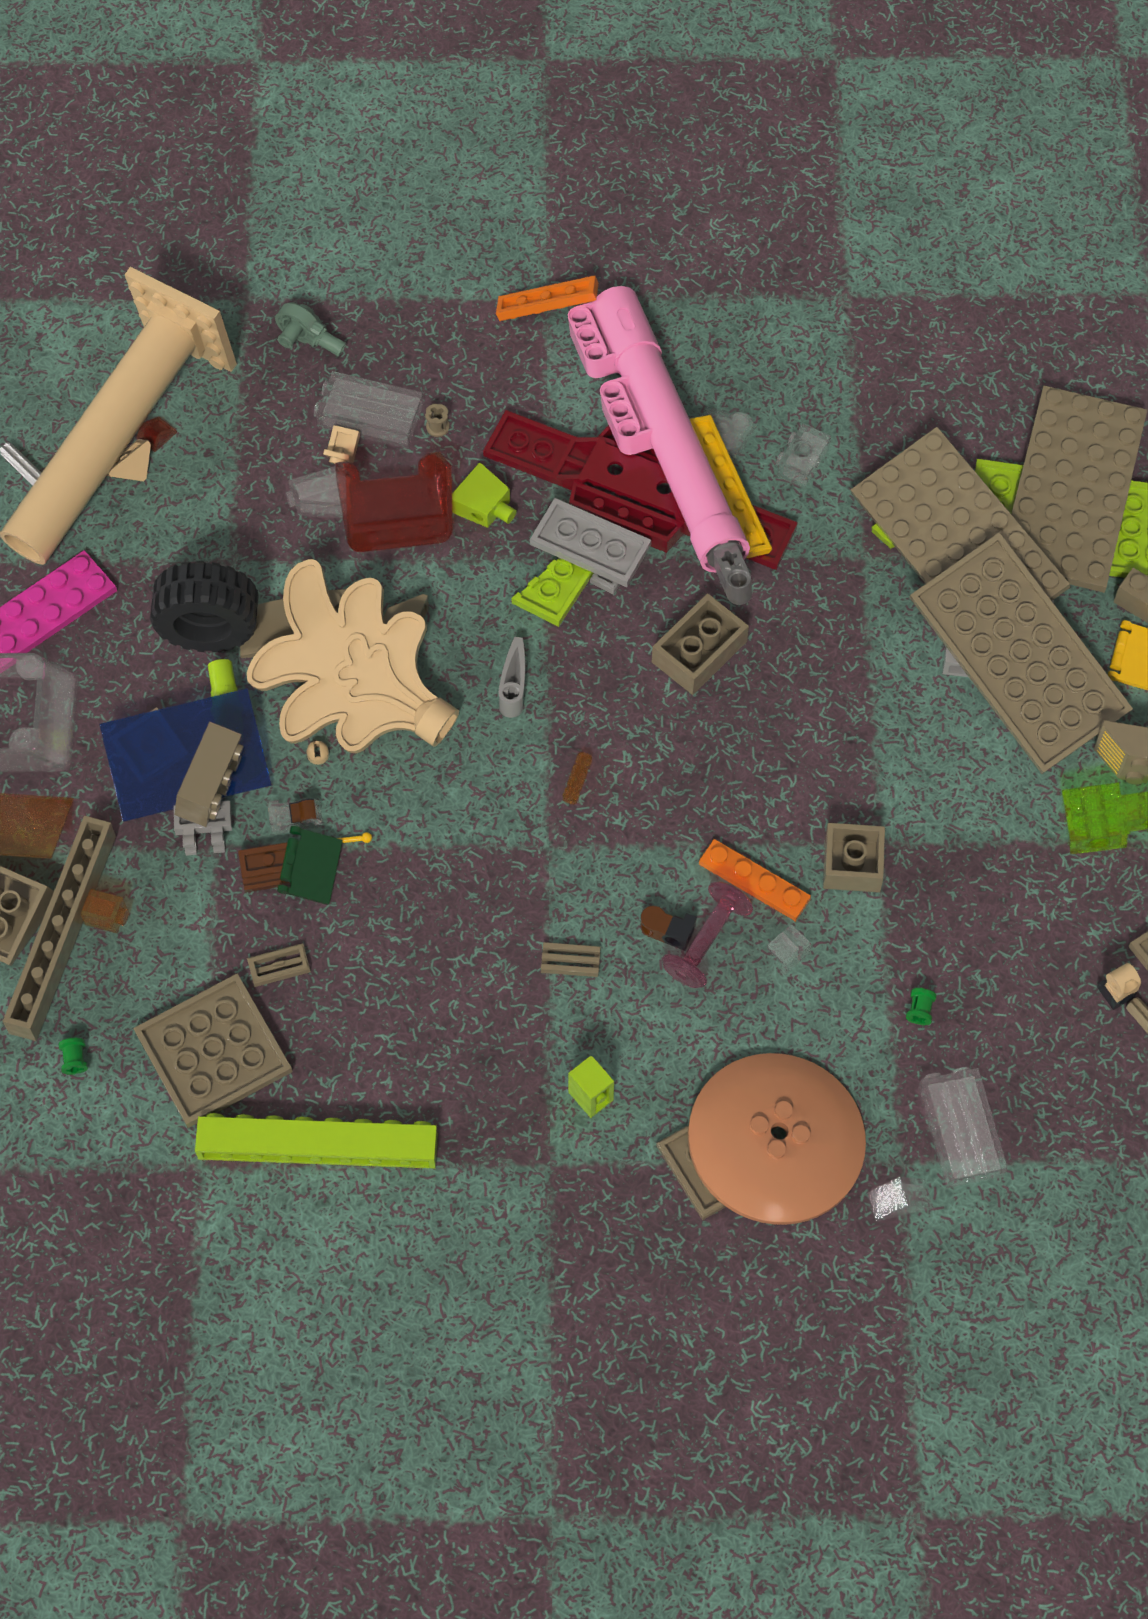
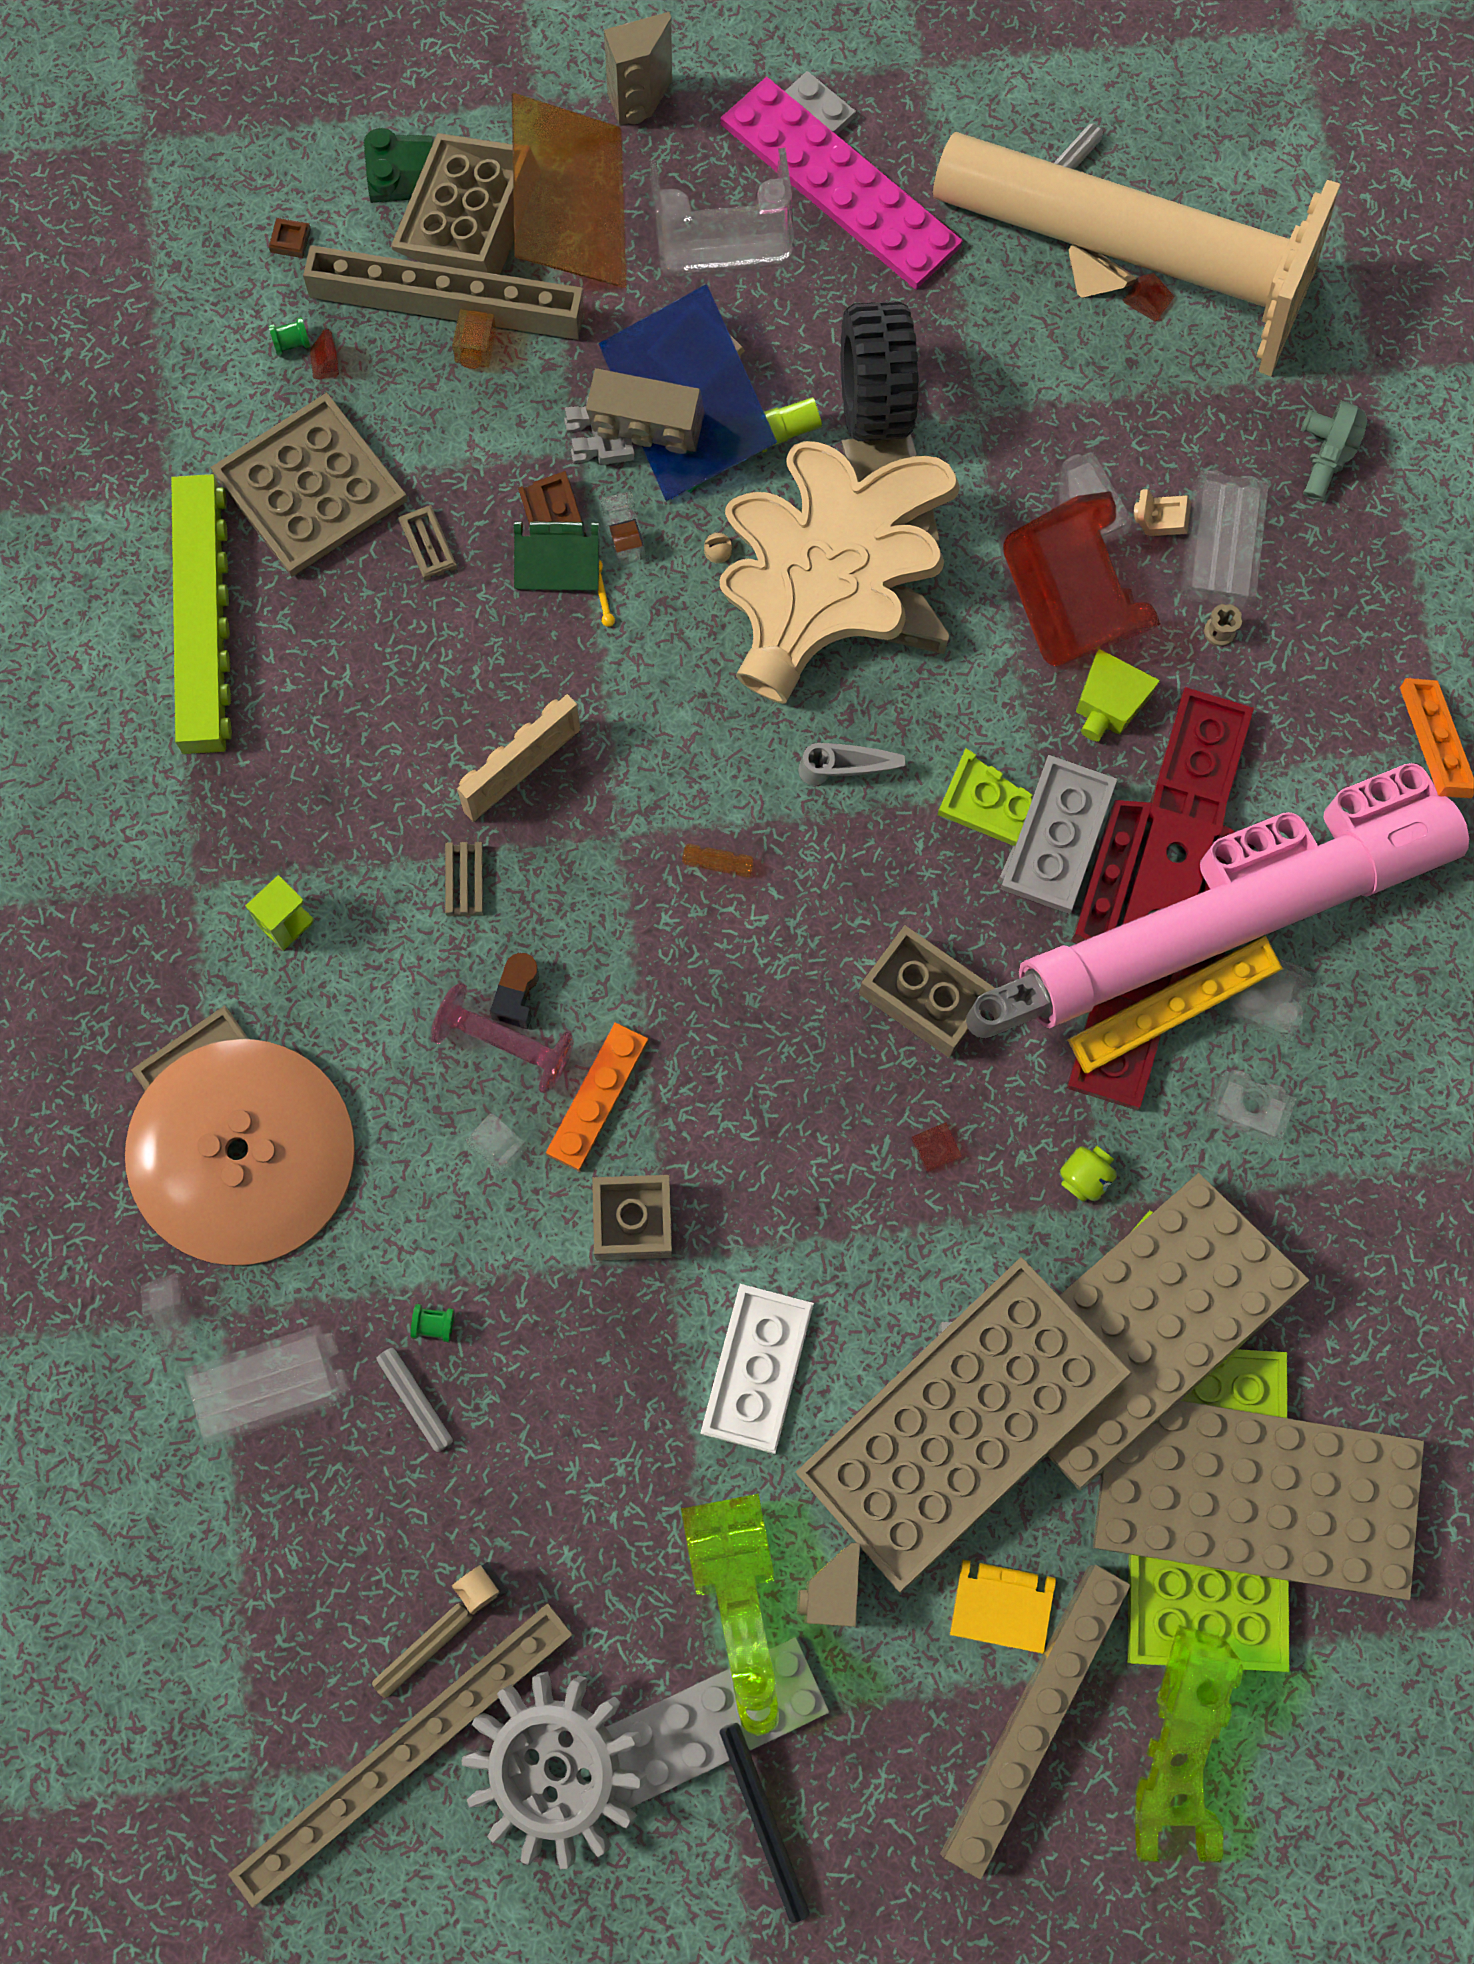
camera: 80 degrees right, 10 degrees up
none -> clear red slope [310,329,340,380]
none -> light grey axle [377,1348,453,1452]
none -> tan plate [457,694,580,822]
none -> white tile [700,1284,814,1454]
none -> clear red tile [911,1122,961,1173]
none -> lime head [1060,1145,1117,1203]

